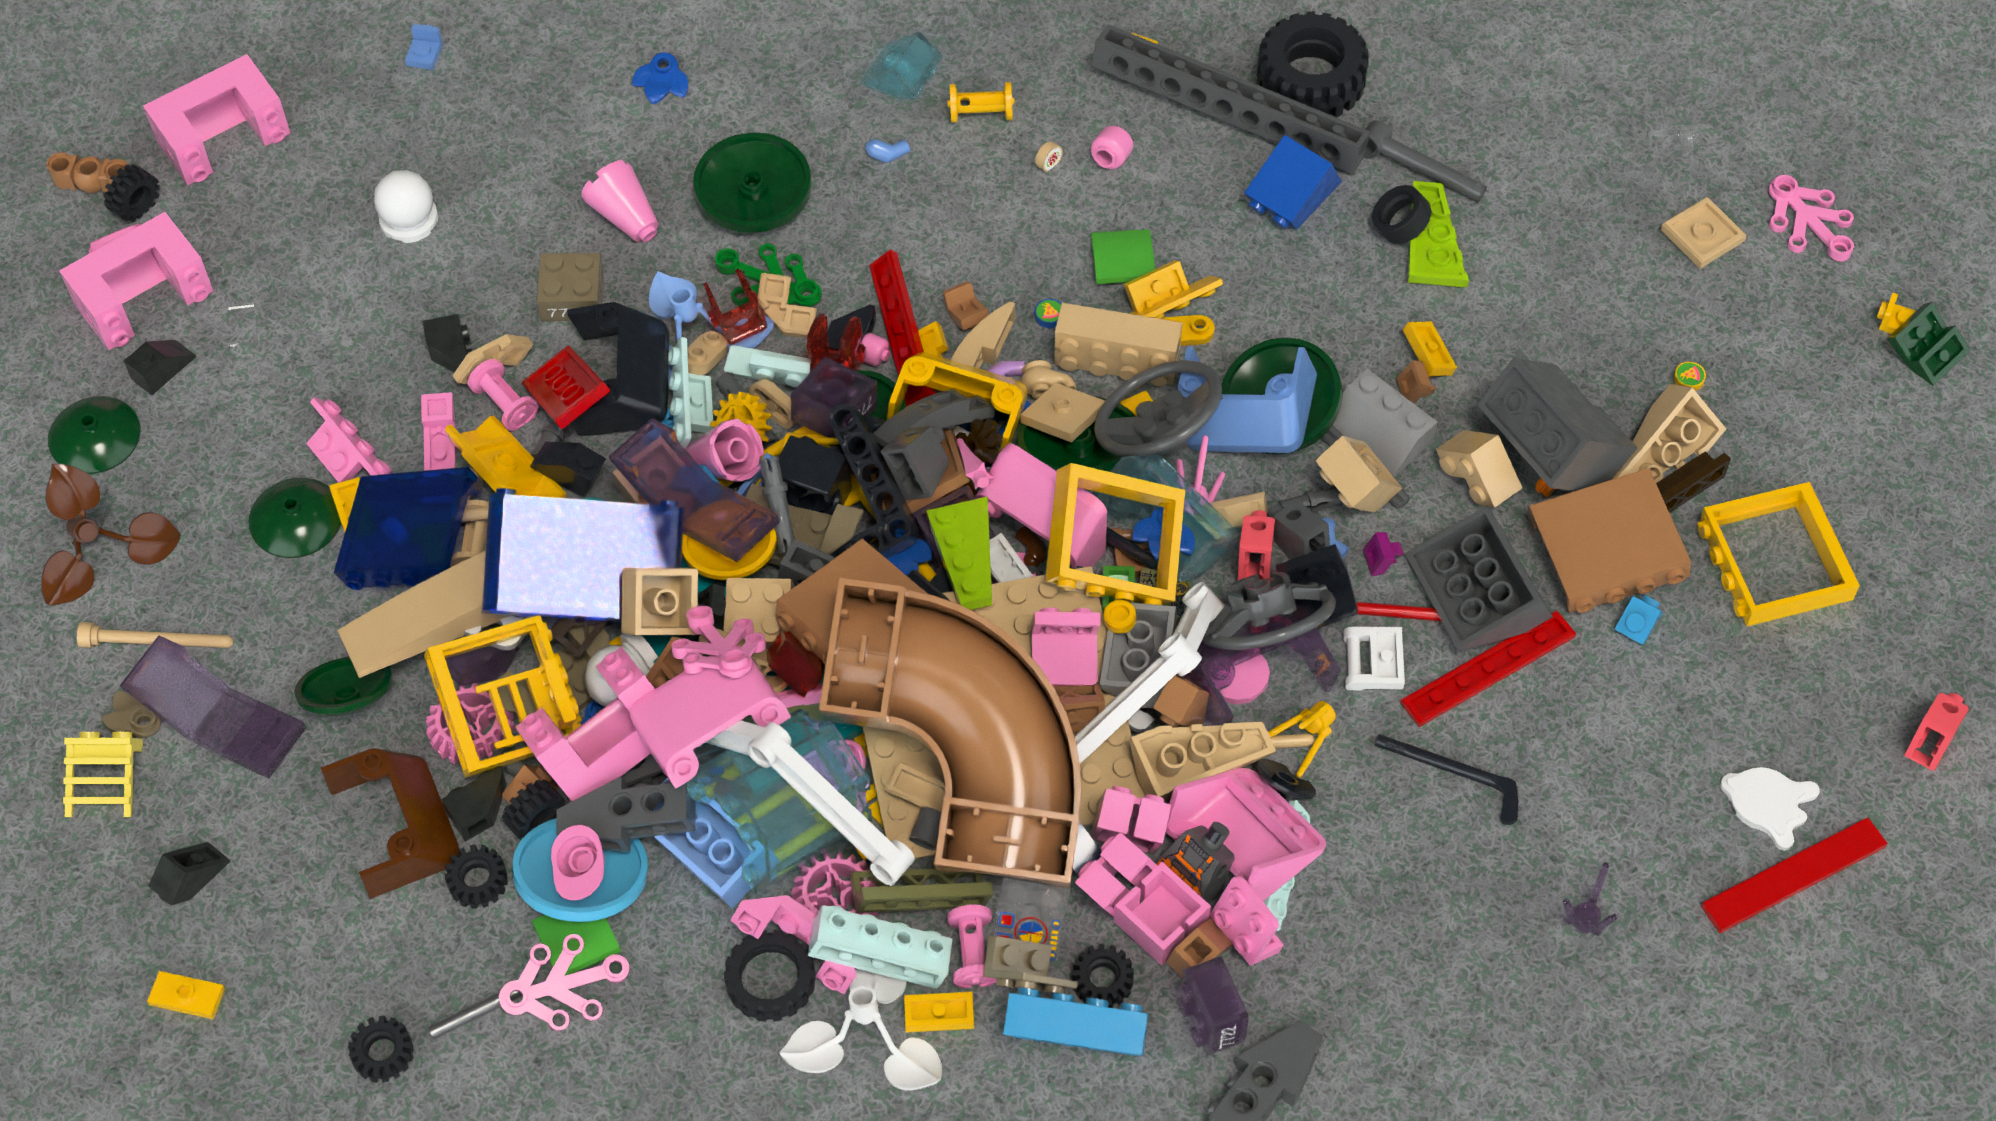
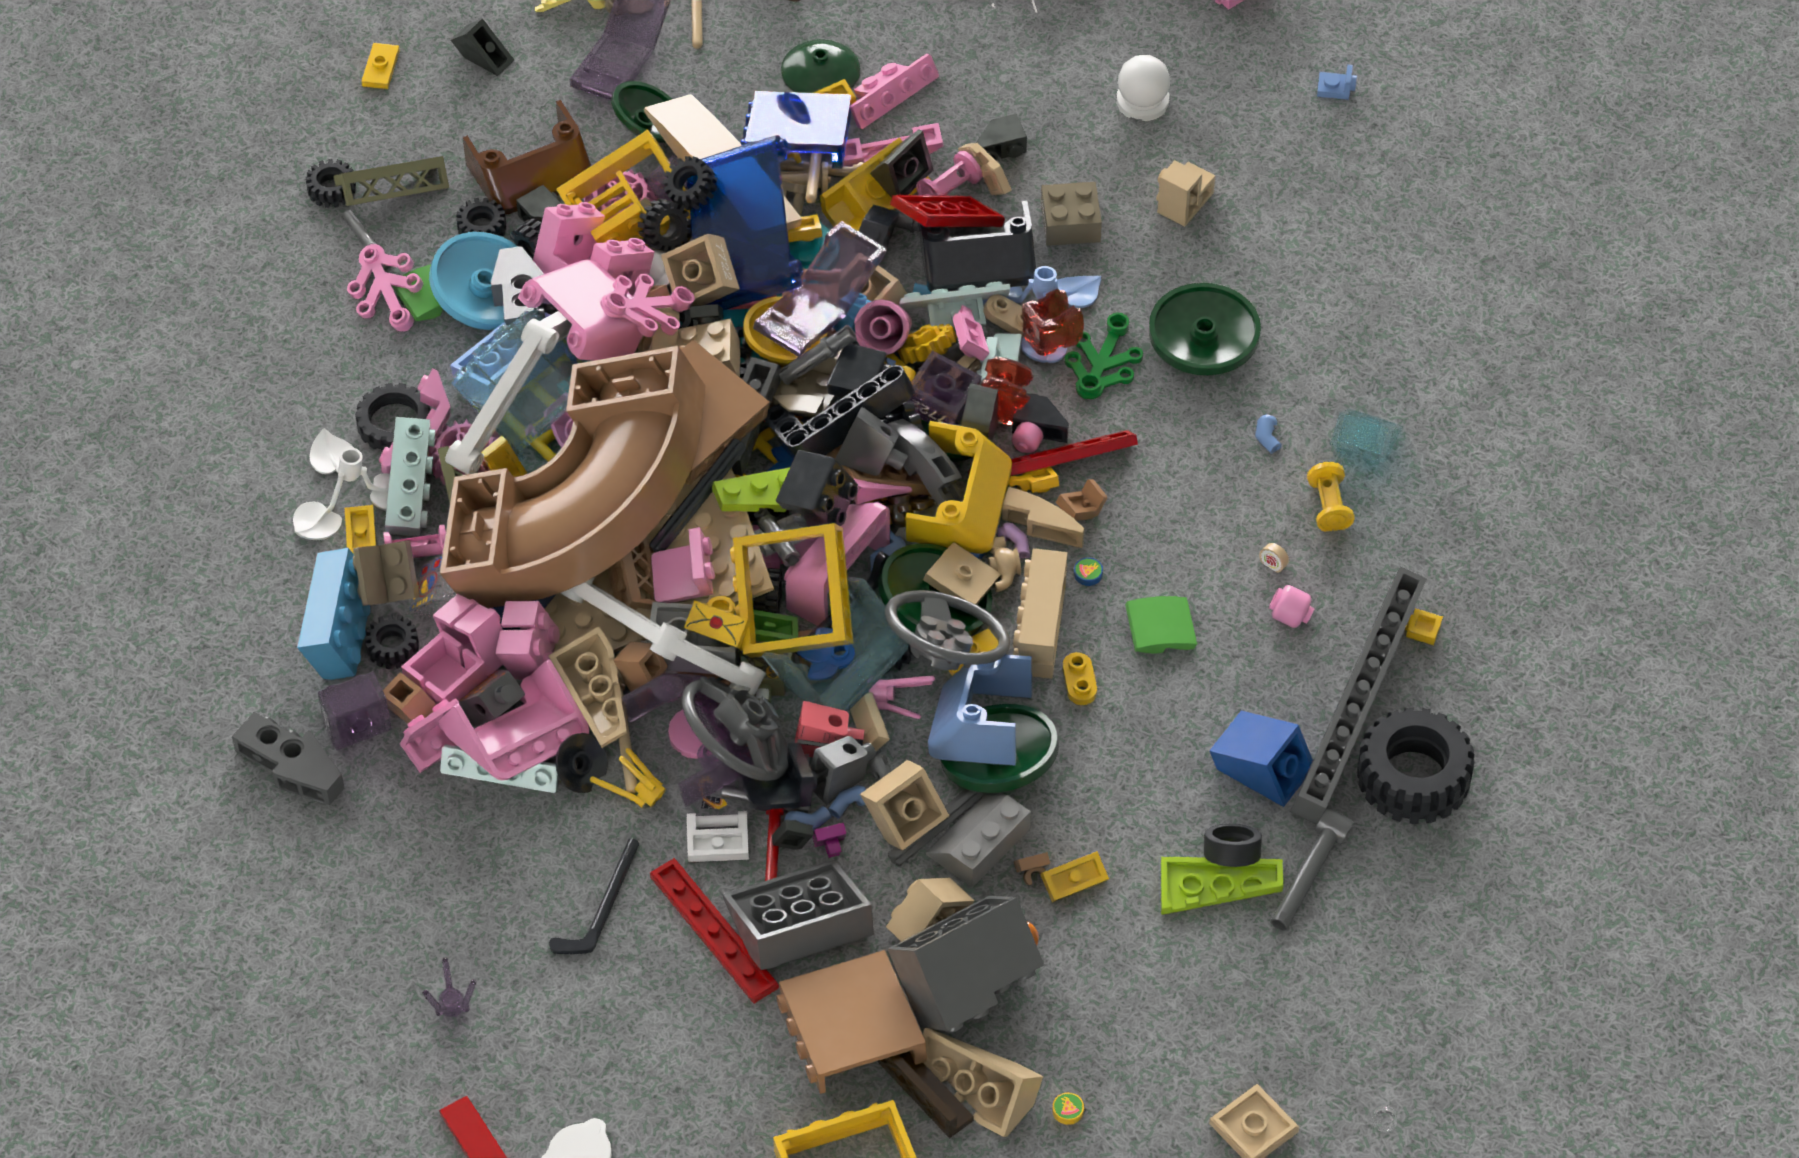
camera: 85 degrees right, 5 degrees down
bright pink piece [551,825,605,901] -> none
bright pink cone [581,160,659,242] -> none
blue plate [632,52,688,104] -> none
tan tile [757,273,817,338] -> none
yellow bracket [1123,260,1223,319] -> none
dark azure bracket [1614,594,1664,645] -> none
none -> olive fence [334,156,449,206]
none -> black tyre [638,199,692,252]
none -> black tyre [663,156,717,210]
none -> yellow tile [684,600,750,649]
none -> dark grey pin [758,515,800,566]
none -> pearl dark grey plate [772,820,813,850]
none -> black piece [776,450,858,528]
none -> medium blue arm [785,806,831,831]
none -> pearl dark grey slope [870,129,934,198]
none -> bright pink hinge [952,305,989,361]
none -> pearl dark grey slope [961,384,998,441]
none -> tan brick [1156,160,1215,227]

